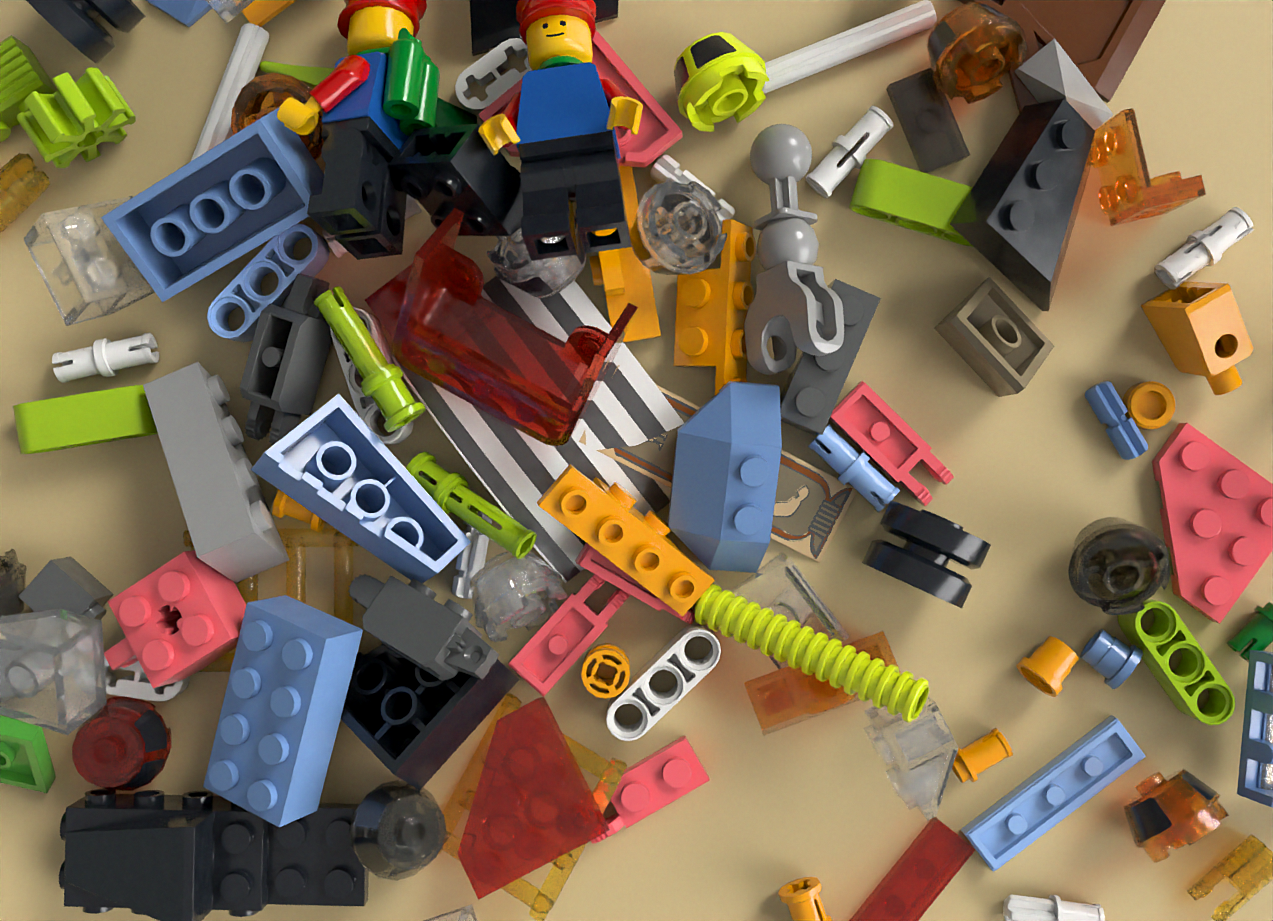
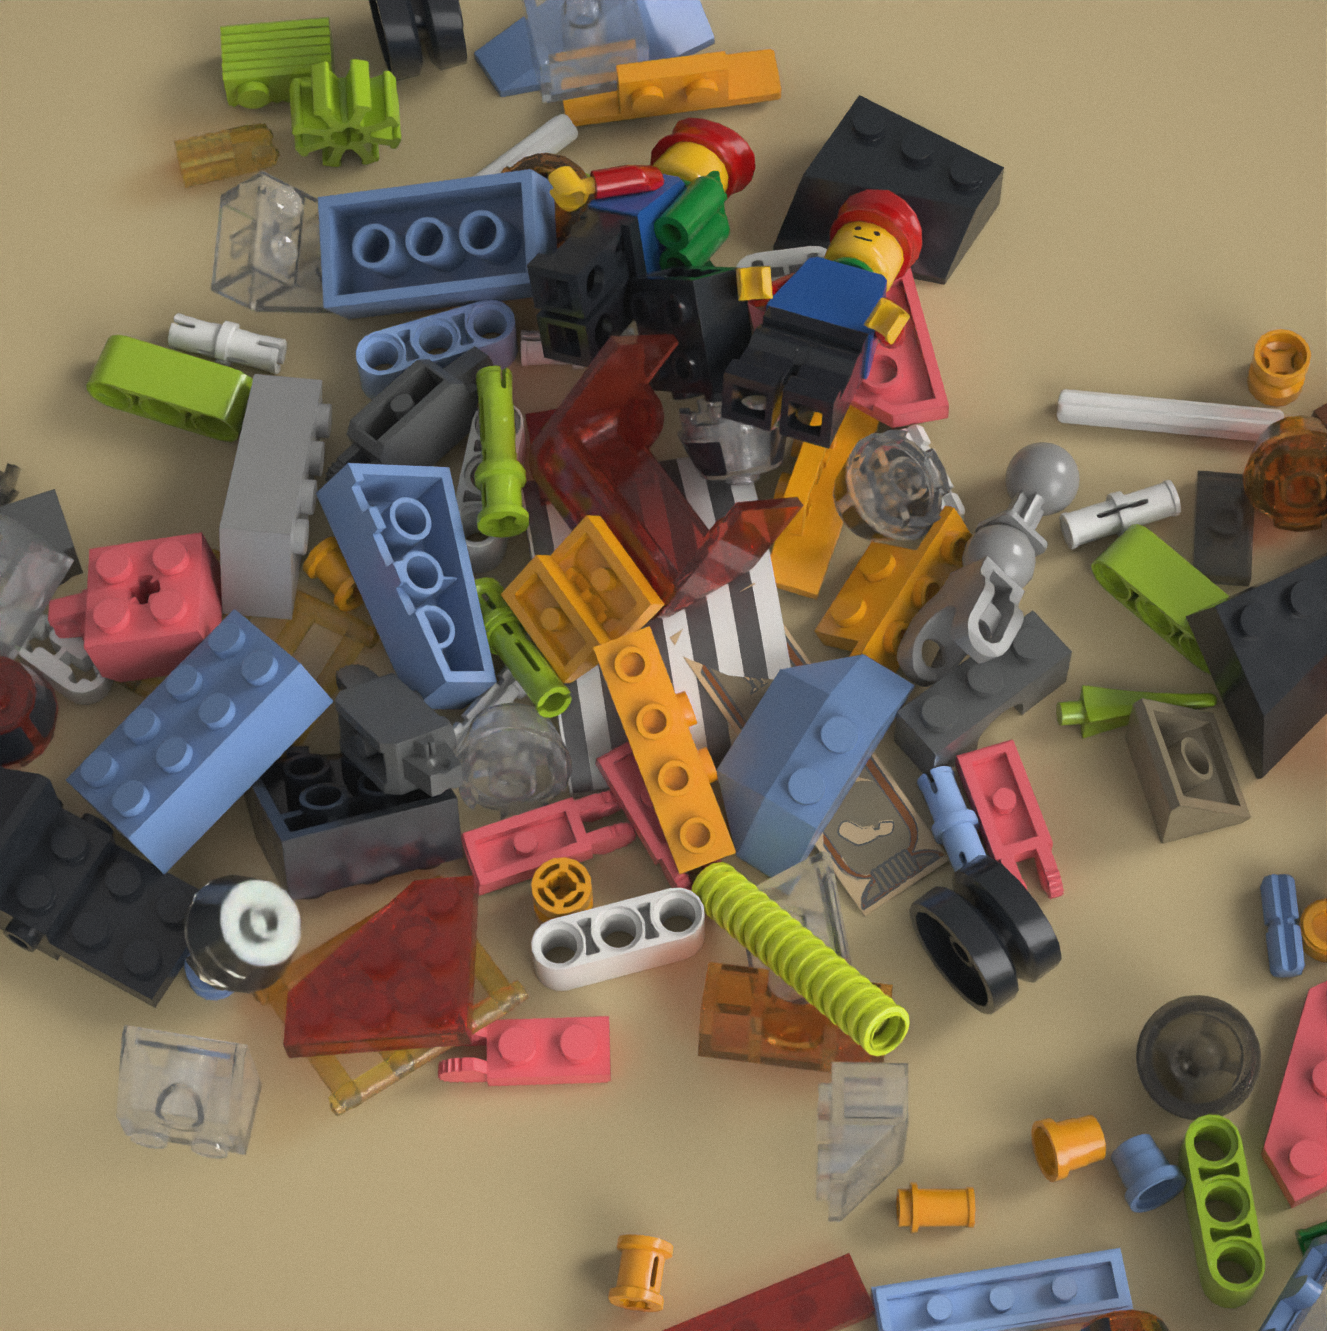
camera: 35 degrees right, 25 degrees down
neon yellow cone [674,32,769,132] -> none
none -> light orange slope [501,515,665,684]
none -> lime piece [1056,685,1217,739]

